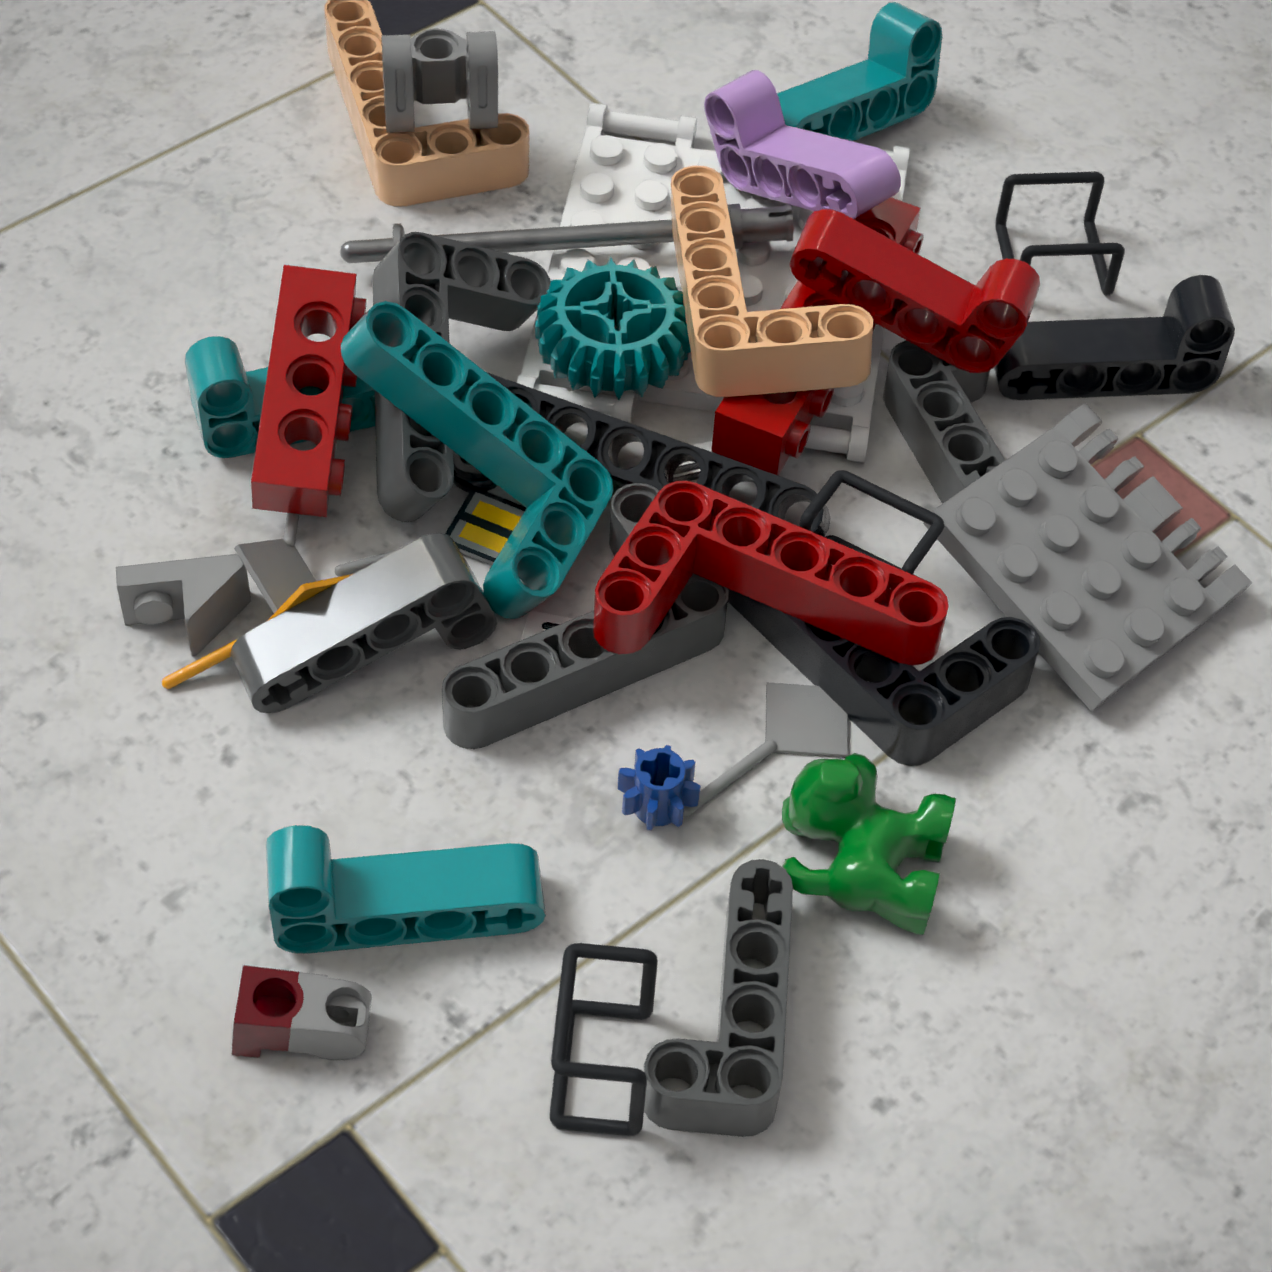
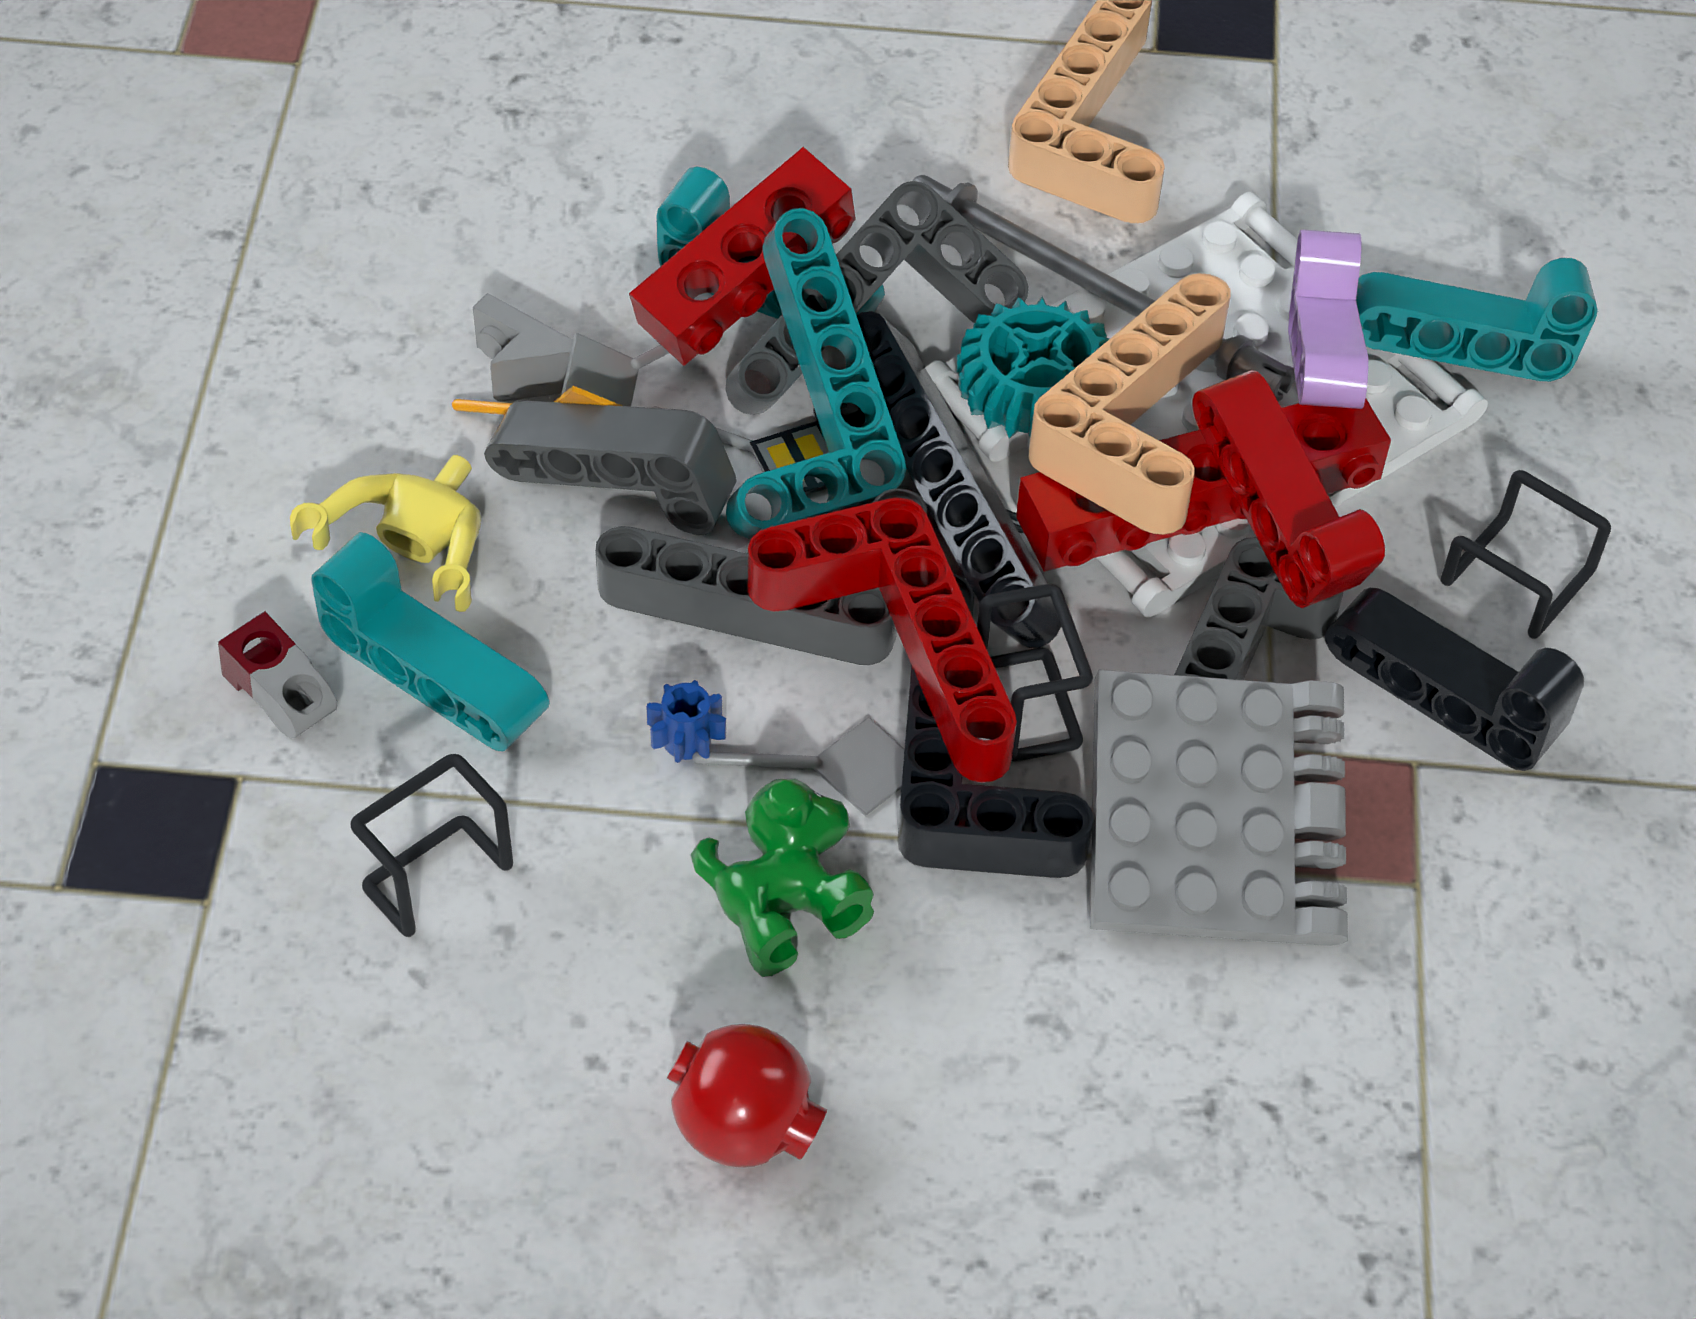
camera: 45 degrees right, 0 degrees up
light grey piece [381,28,498,133] -> none
dark grey beam [643,859,793,1137] -> none
none -> light yellow piece [290,455,481,612]
none -> red brick [667,1024,827,1167]

